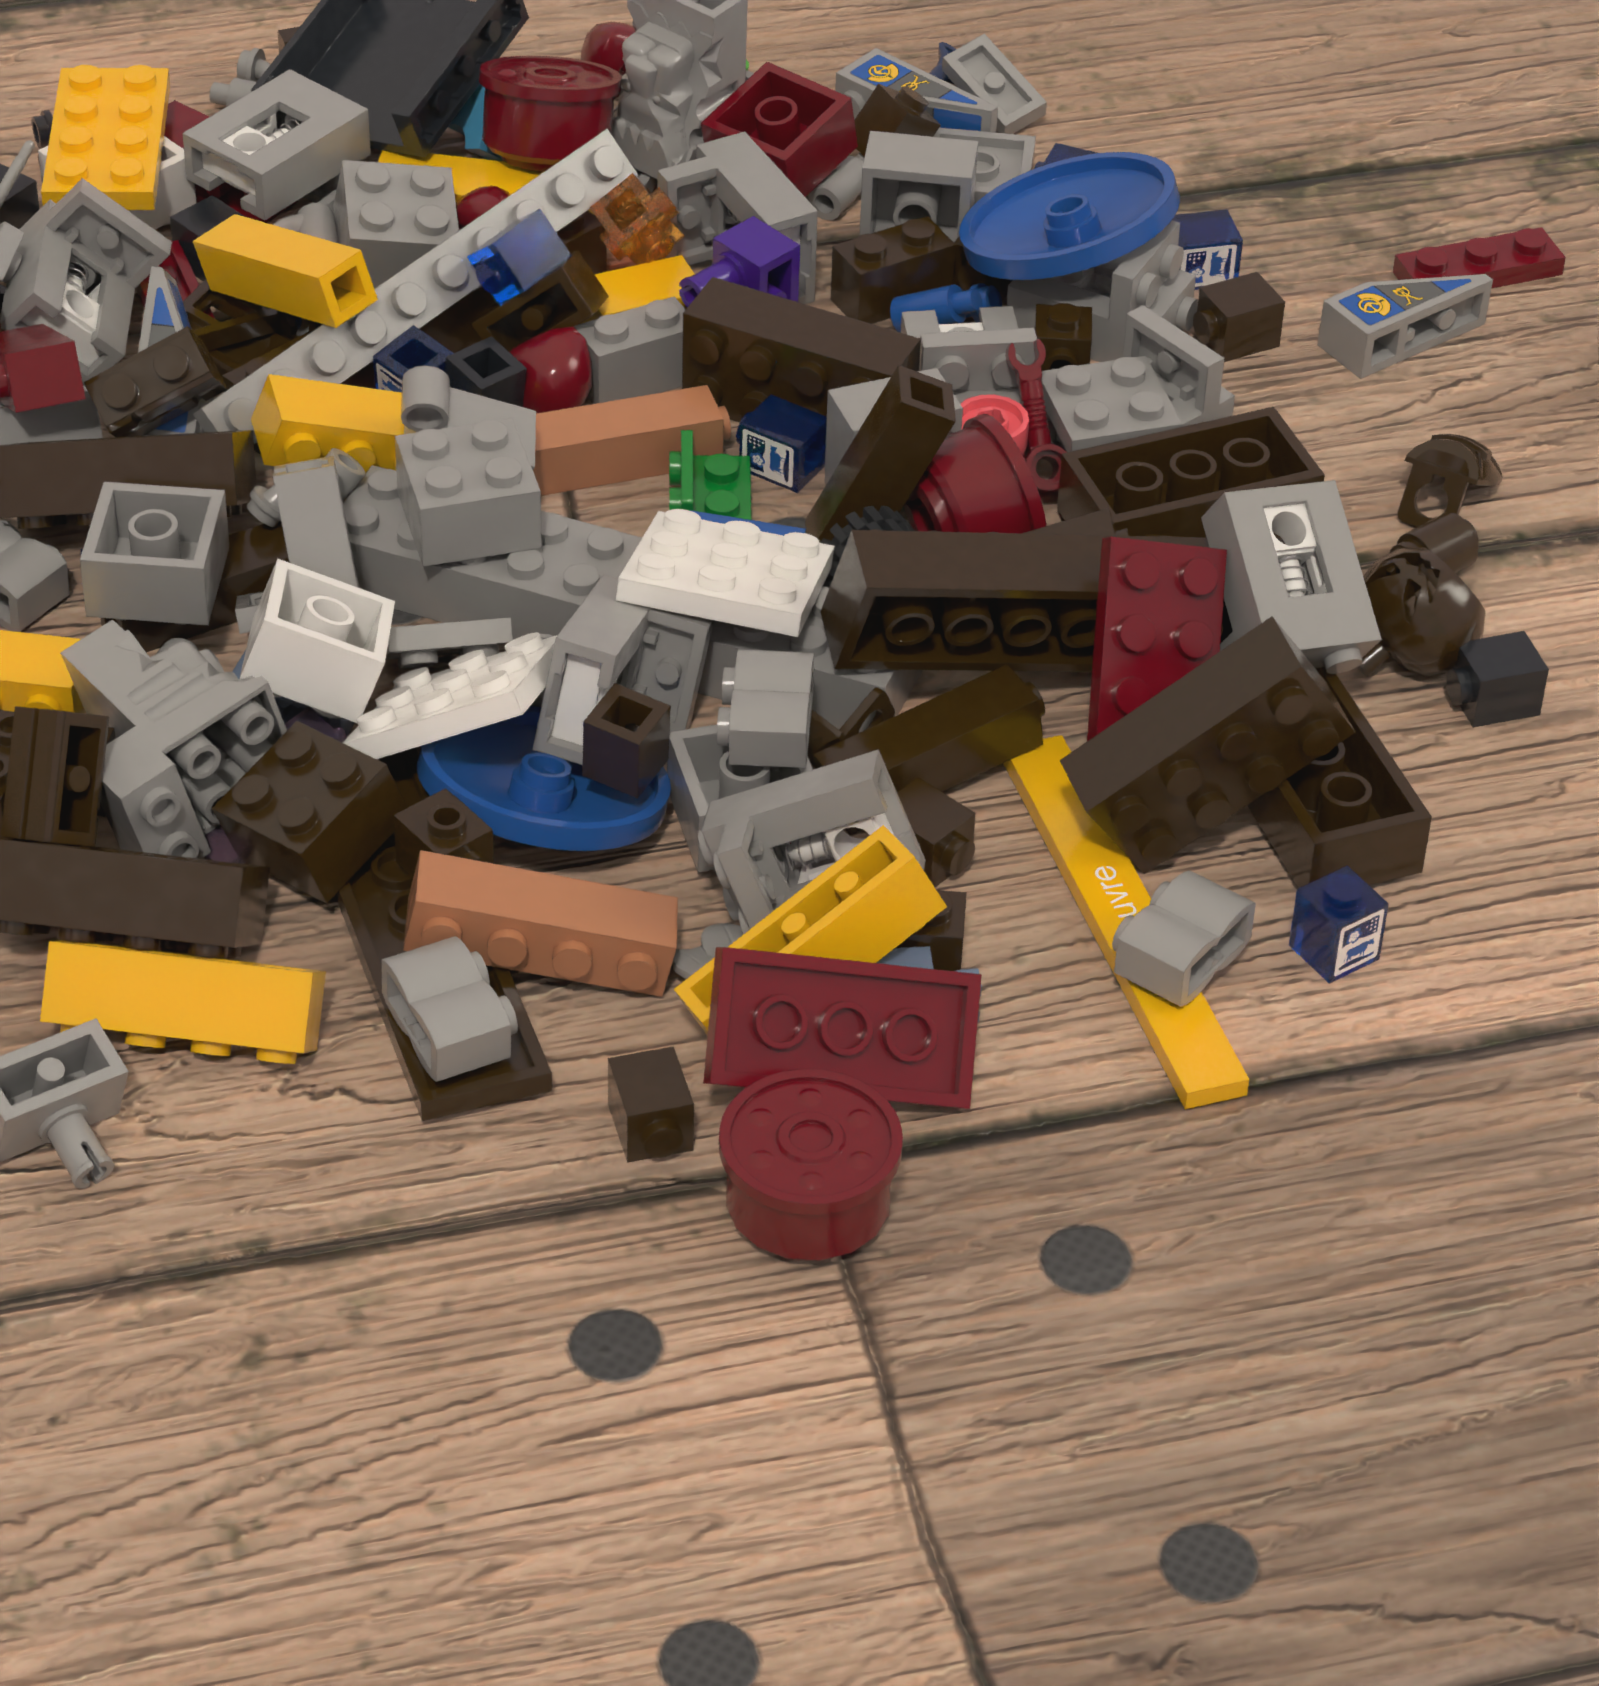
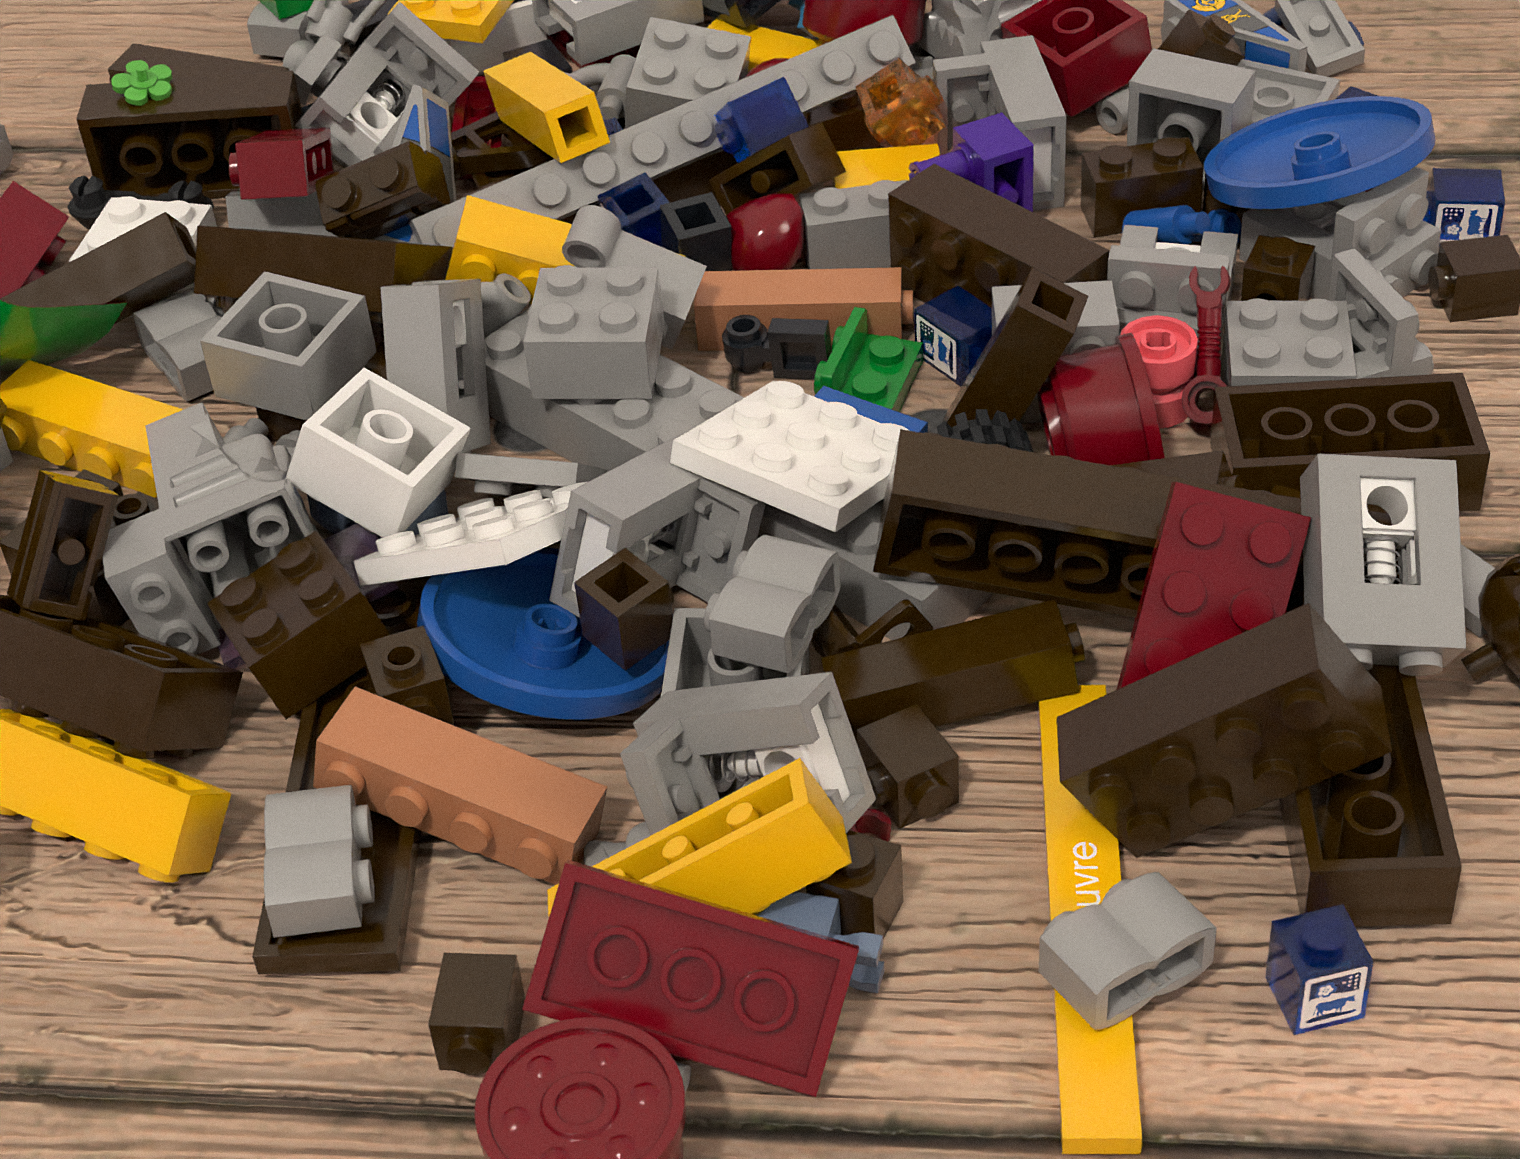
camera: 25 degrees right, 0 degrees up
none -> black plate [722,315,832,380]

